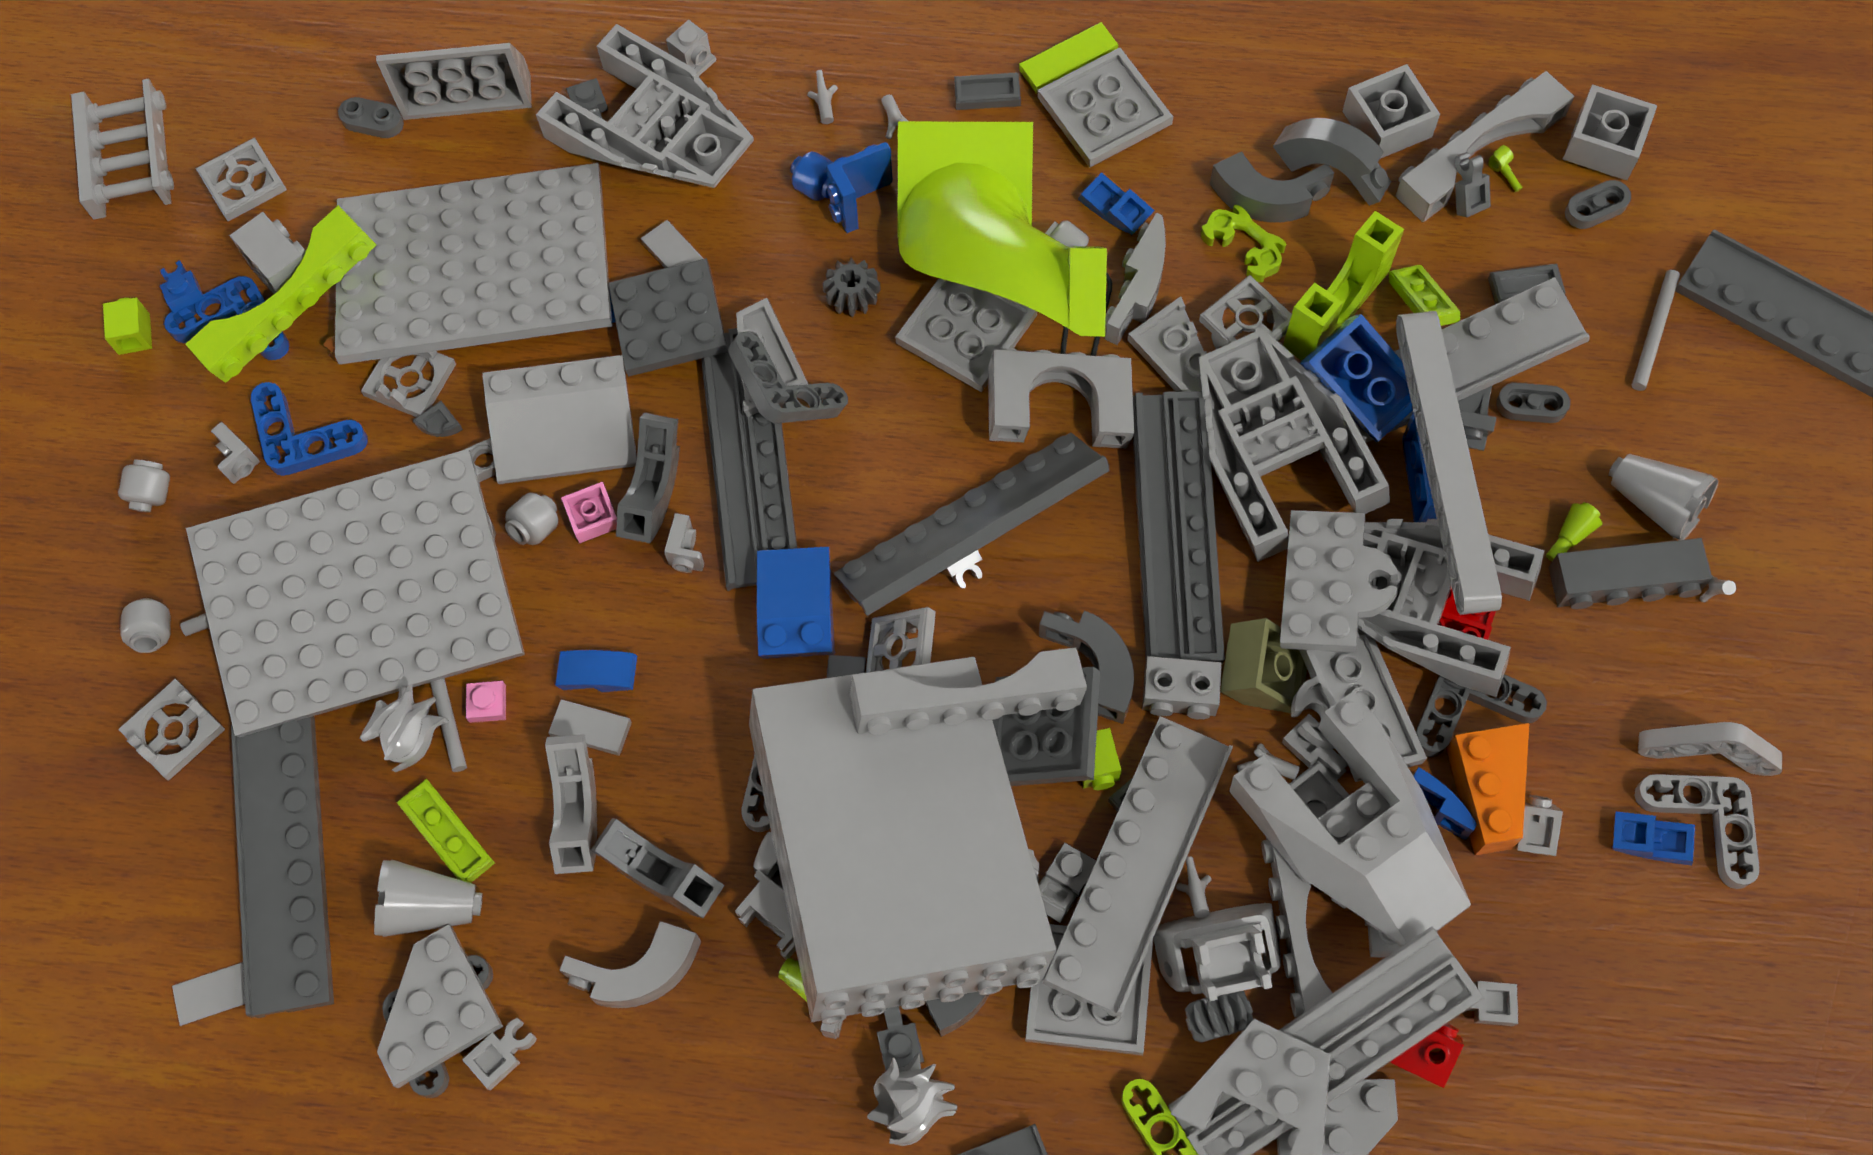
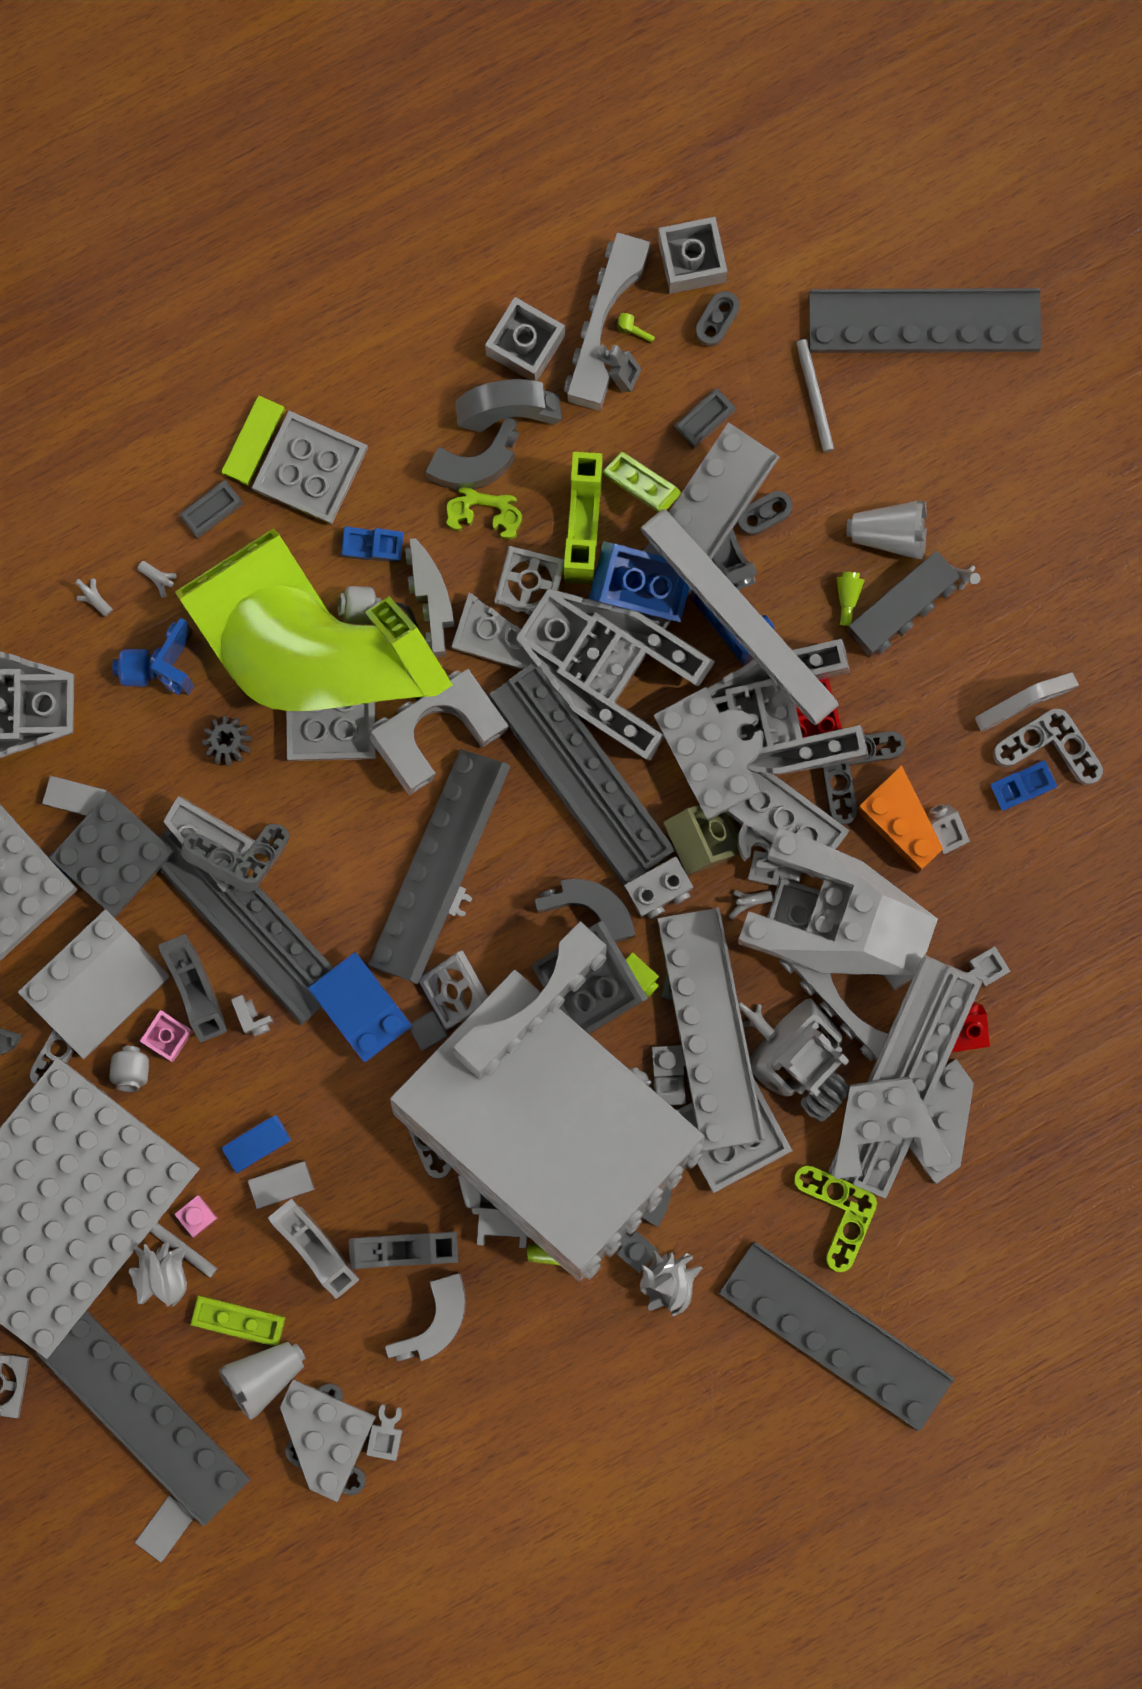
camera: 35 degrees left, 15 degrees up
blue slope [1413,767,1477,840] -> none

